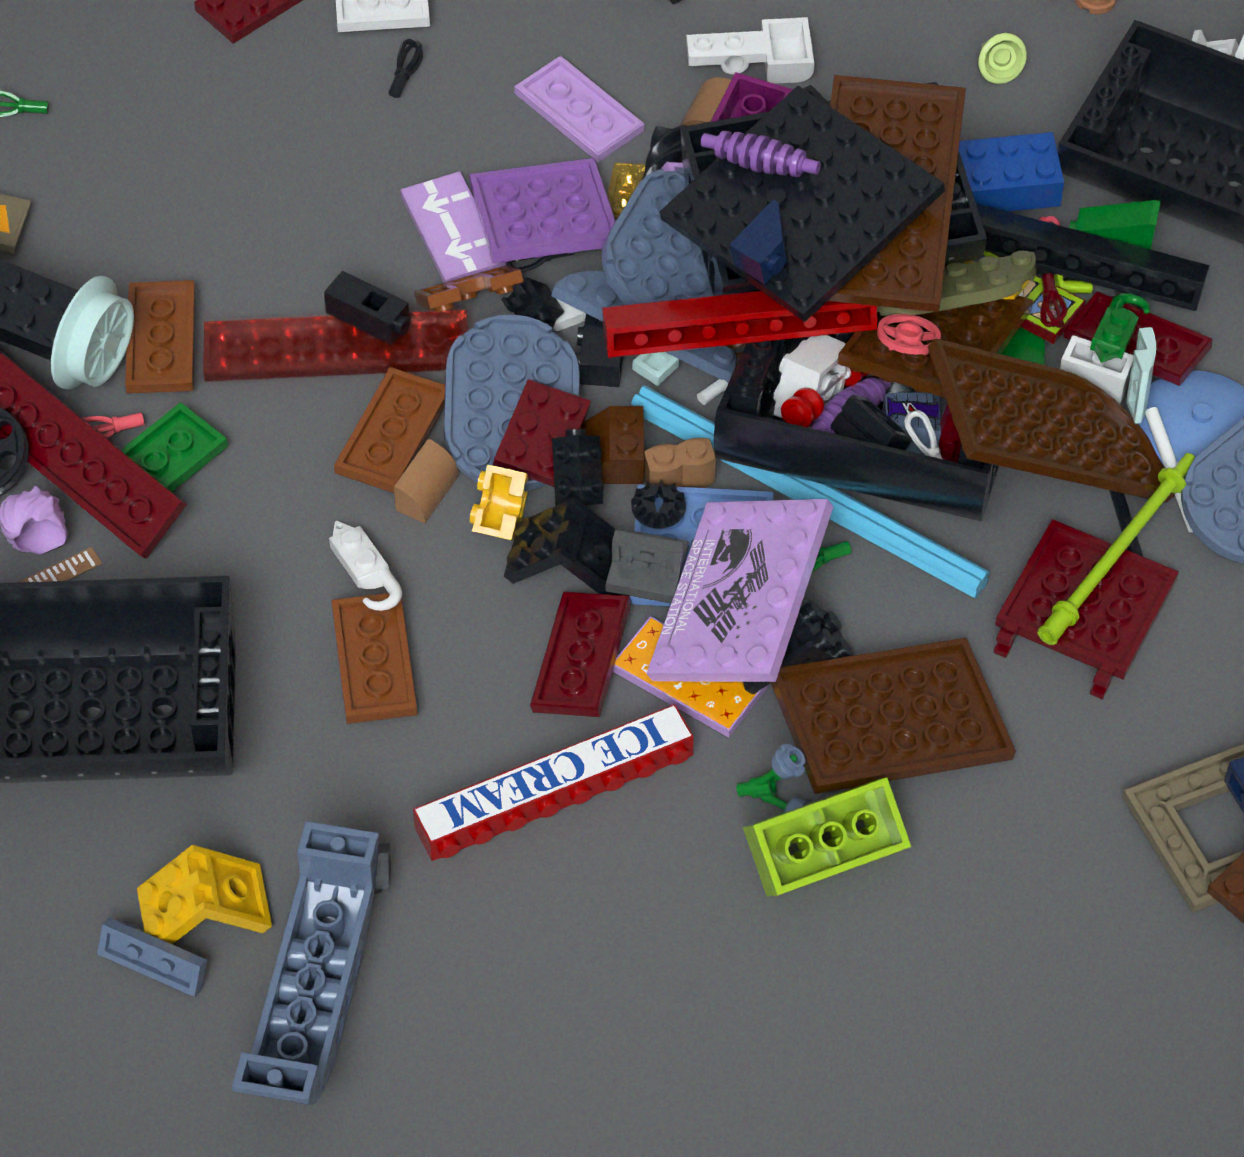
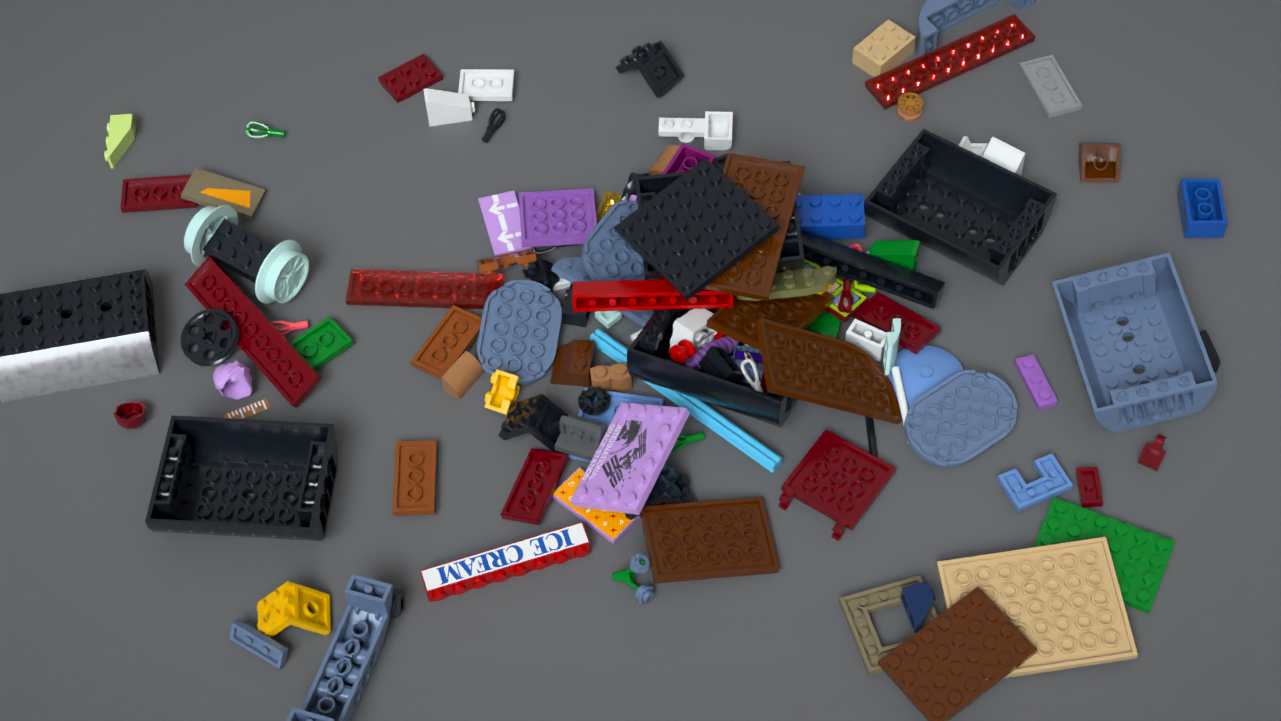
camera: 10 degrees right, 0 degrees up
dark orange plate [125,280,196,394] -> none
black brick [324,271,411,345] -> none
white plate [329,521,402,611] -> none
dark red plate [493,379,591,487] -> none
lavender tile [514,55,644,162] -> none
black brick [552,429,604,506] -> none
medium lavender piece [701,131,821,177] -> none
dark blue slope [729,199,787,284] -> none
lime brick [743,777,911,897] -> none
coral wheel [877,314,941,356] -> none
yellowish green hat [978,33,1027,84] -> none
lime bar [1037,453,1195,645] -> none
green plate [1090,293,1150,363] -> none
none -> white slope [423,88,475,127]

